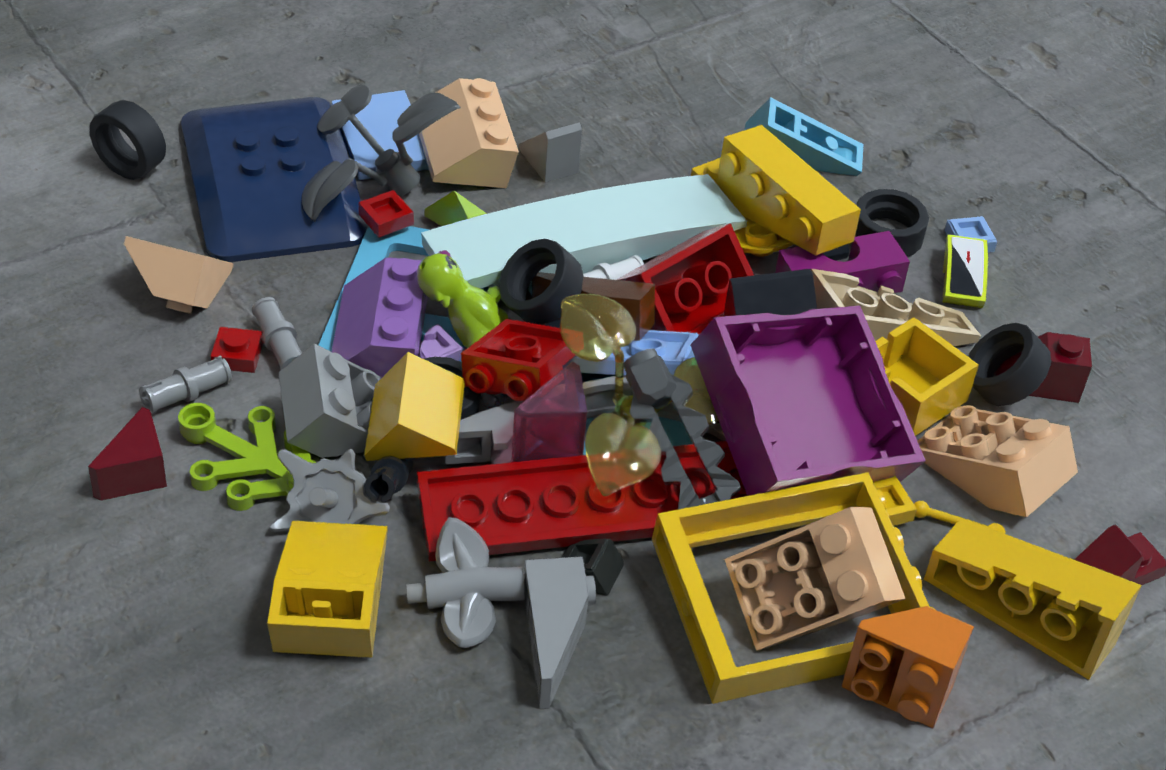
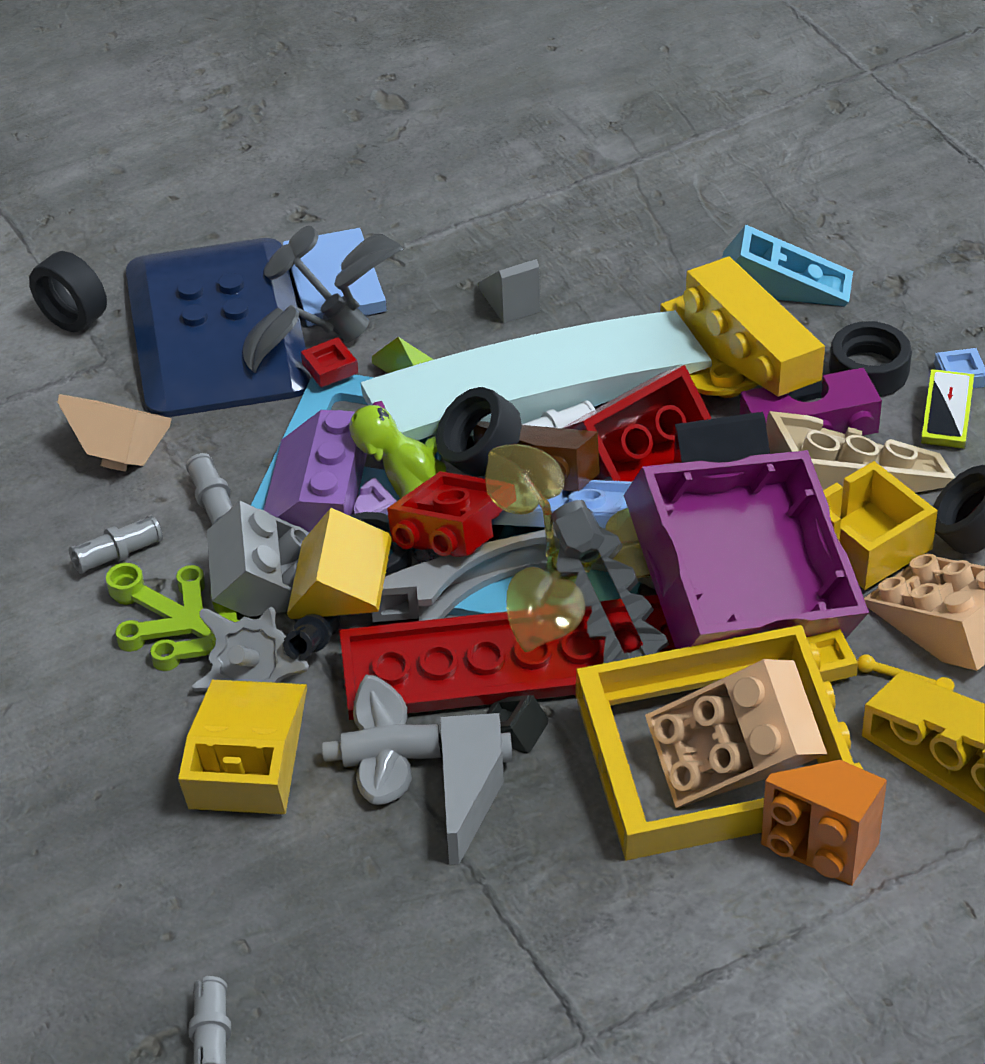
camera: 10 degrees right, 0 degrees up
dark red slope [88,407,167,501] -> none
red plate [210,327,263,373] -> none
light nougat slope [419,78,519,188] -> none
clear pink slope [511,361,587,462] -> none

